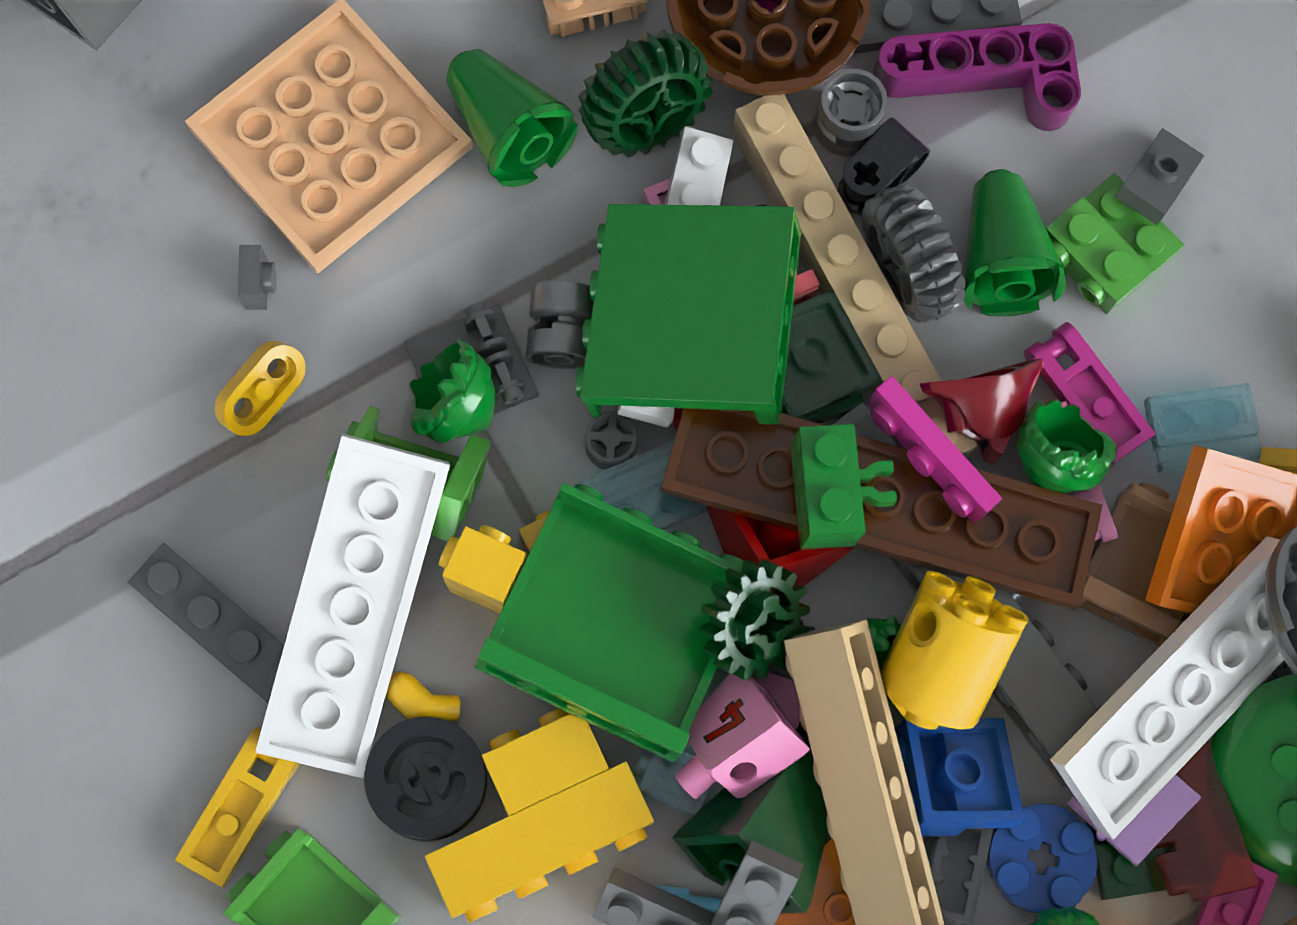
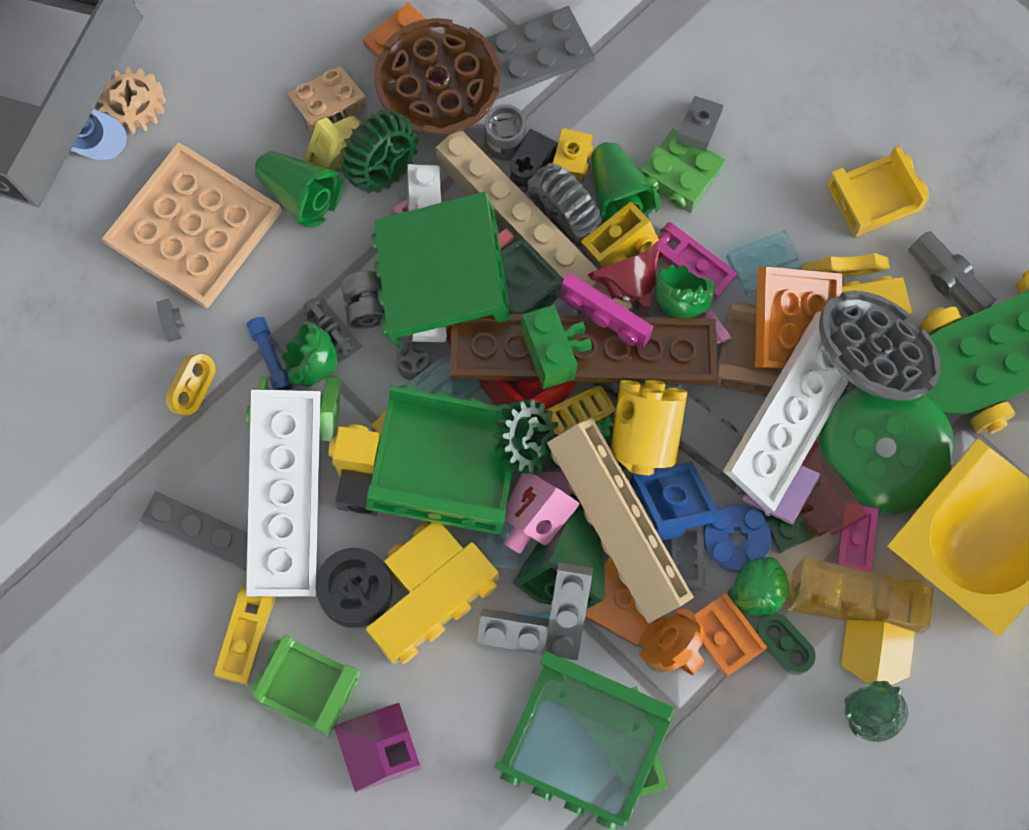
camera: 10 degrees left, 5 degrees down
yellow arm [386,671,460,721] -> none
magenta beam [873,23,1081,131] -> none
none -> blue bar [246,317,293,391]
none -> light yellow tile [304,116,360,170]
none -> black brick [335,469,378,516]
none -> yellow slope [547,385,616,435]
none -> yellow head [553,128,594,186]
none -> yellow brick [581,202,659,269]

